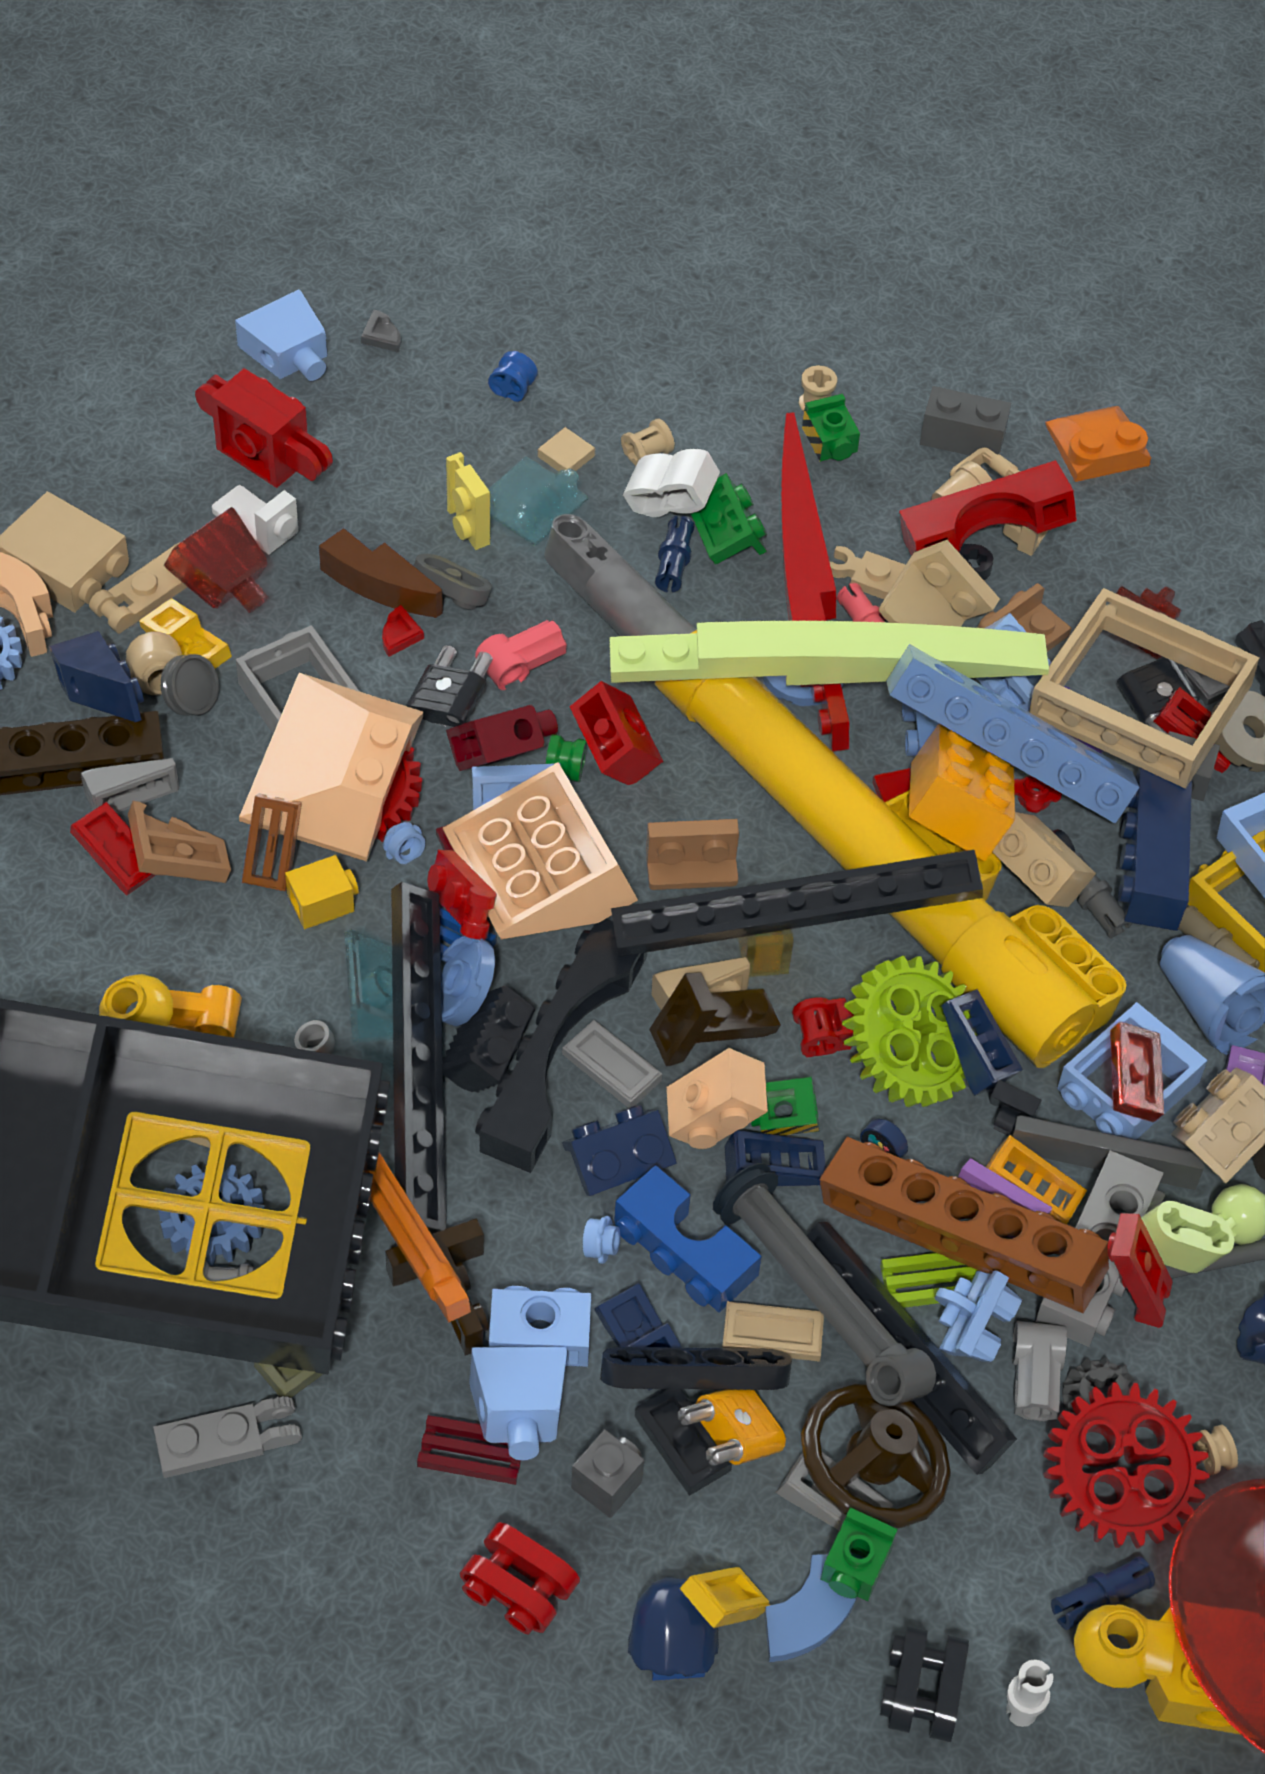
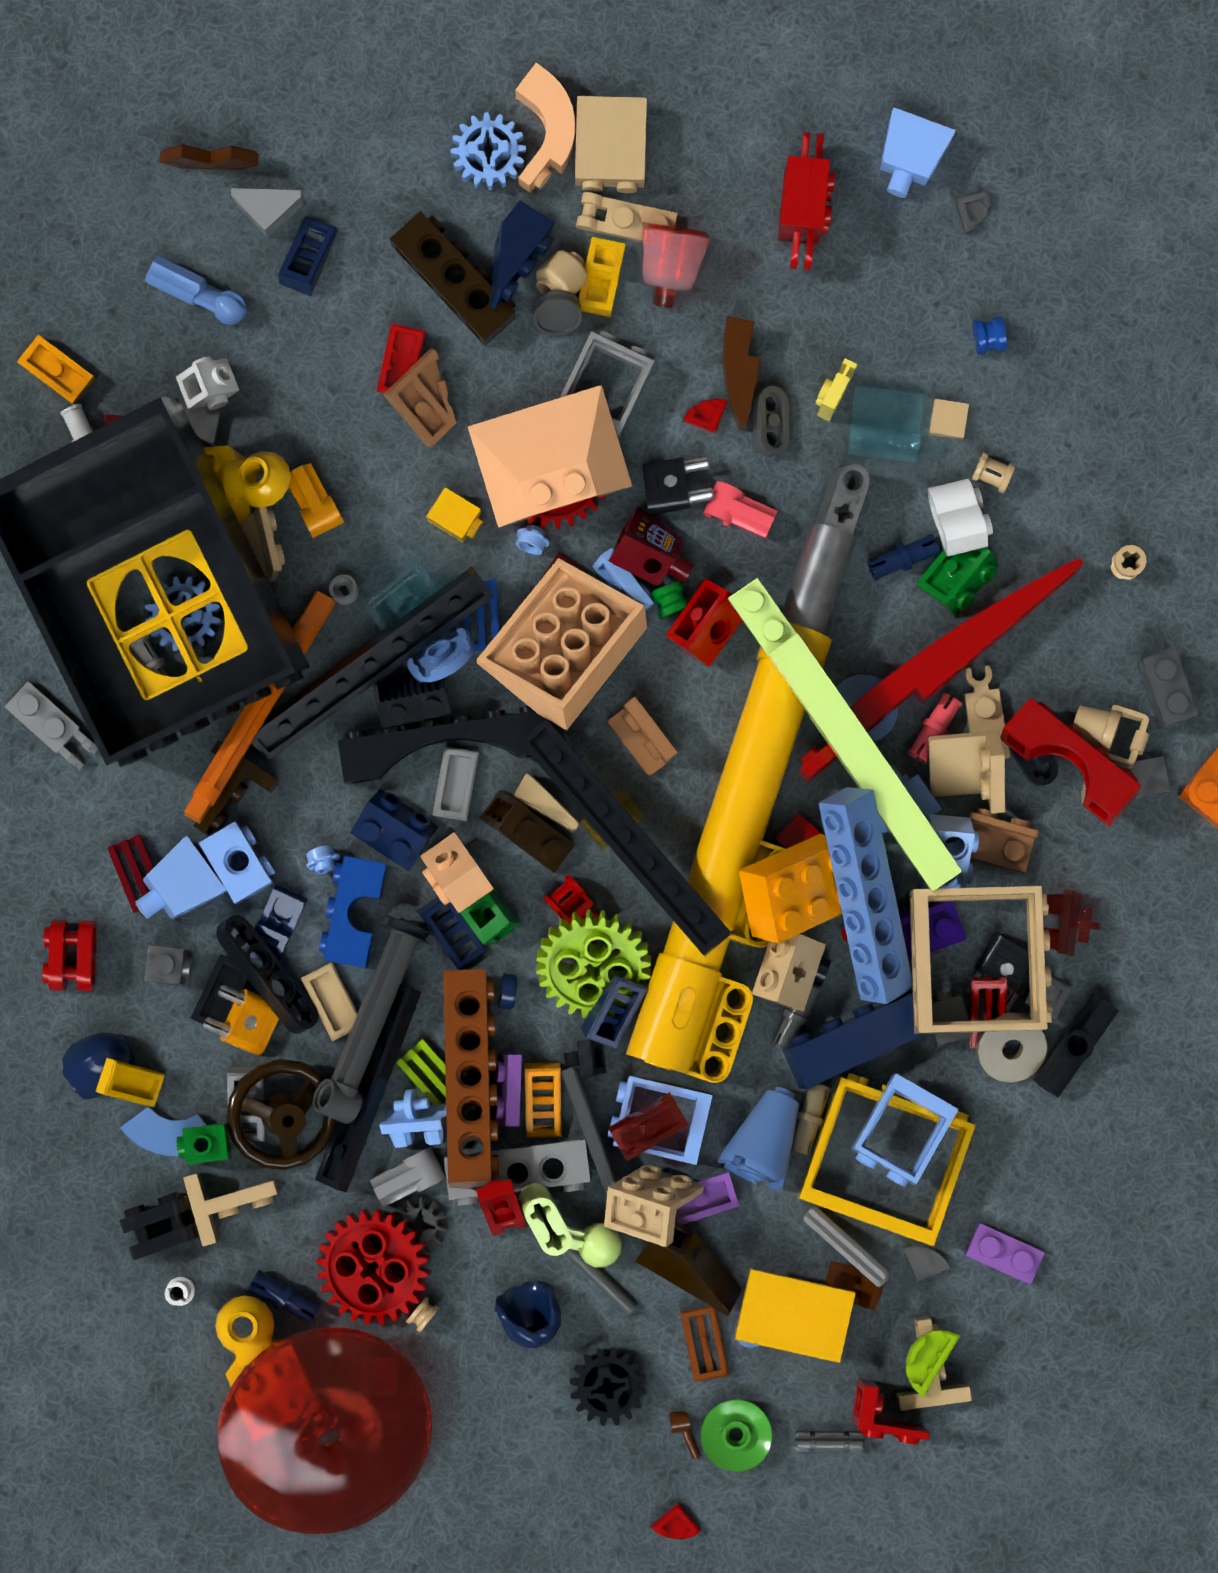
camera: 55 degrees right, 30 degrees up
light grey slope [81,758,179,813] -> none
white bracket [212,485,298,555] -> none
dark orange tile [242,793,302,891] -> none
red plate [427,849,497,940] -> none
green brick [802,394,860,462] -> none
none -> tan bracket [183,1173,280,1247]

